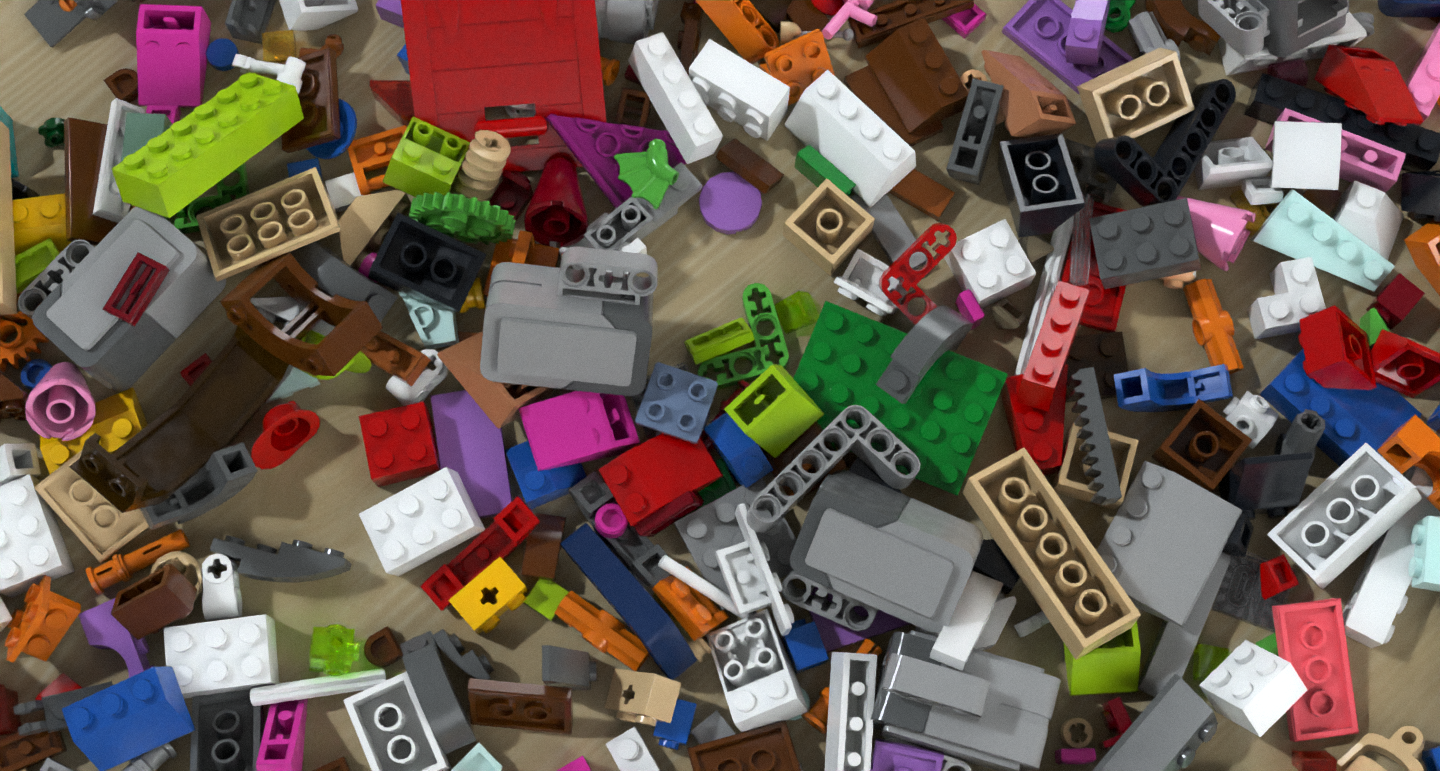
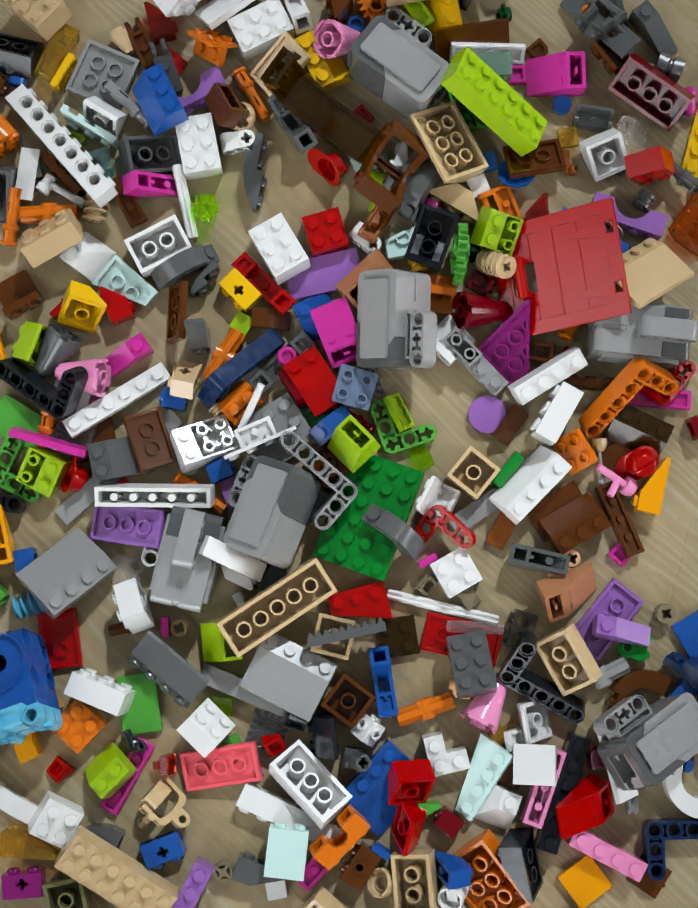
camera: 85 degrees right, 10 degrees up
dark red tile [103,252,170,327] -> none
white brick [231,54,306,94] -> none
reddish brown tile [364,626,403,667] -> none
bright green arm [614,139,679,209] -> none
black slope [998,133,1085,238] -> none
brick [1017,280,1090,412] -> none
dark red bracket [1098,696,1132,750] -> none

